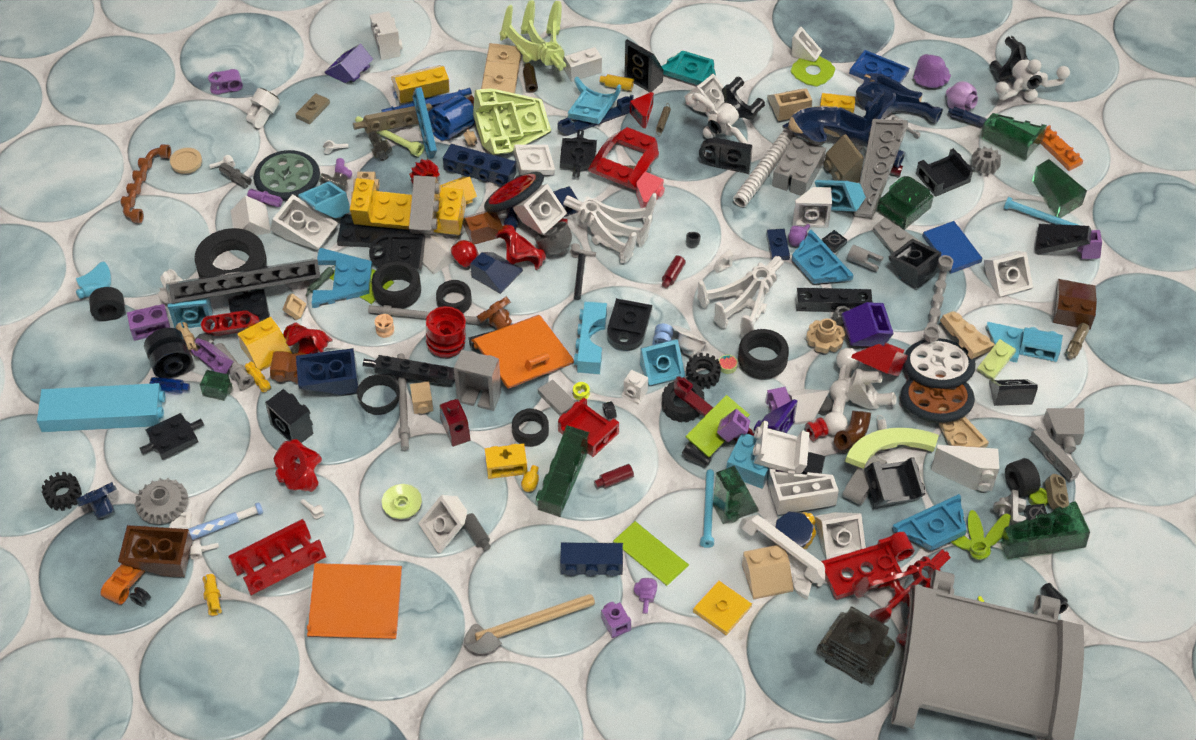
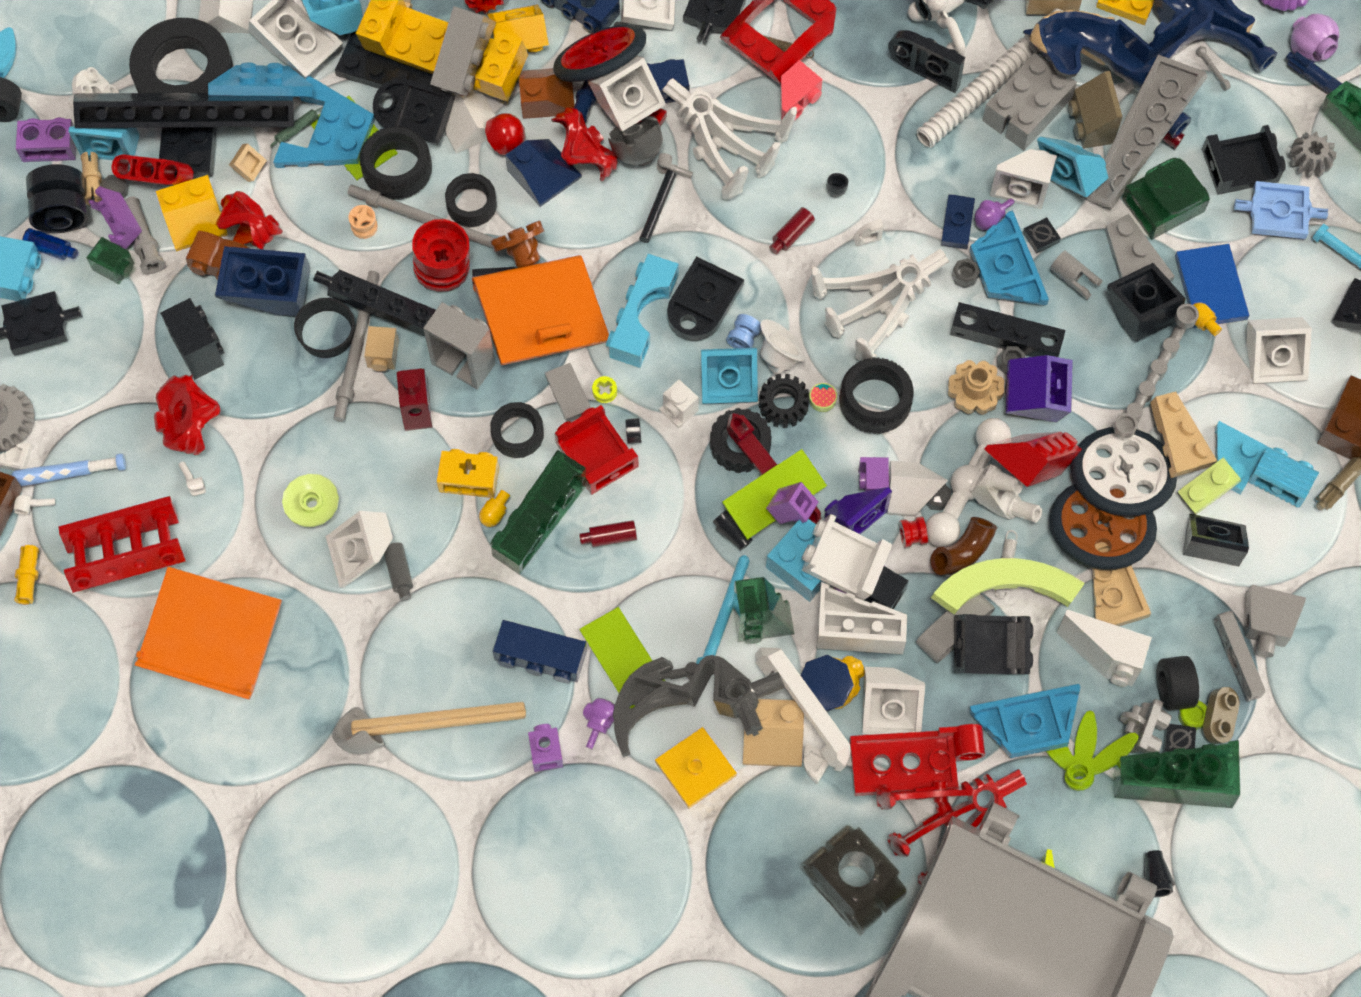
camera: 15 degrees right, 15 degrees up
yellow axle [245,361,271,393] -> none
none -> dark azure wing [208,62,313,97]
none -> dark grey piece [613,655,785,757]
none -> dark grey tile [952,258,980,287]
none -> yellow cylinder [1193,302,1222,336]
none -> light blue plate [1234,181,1328,239]

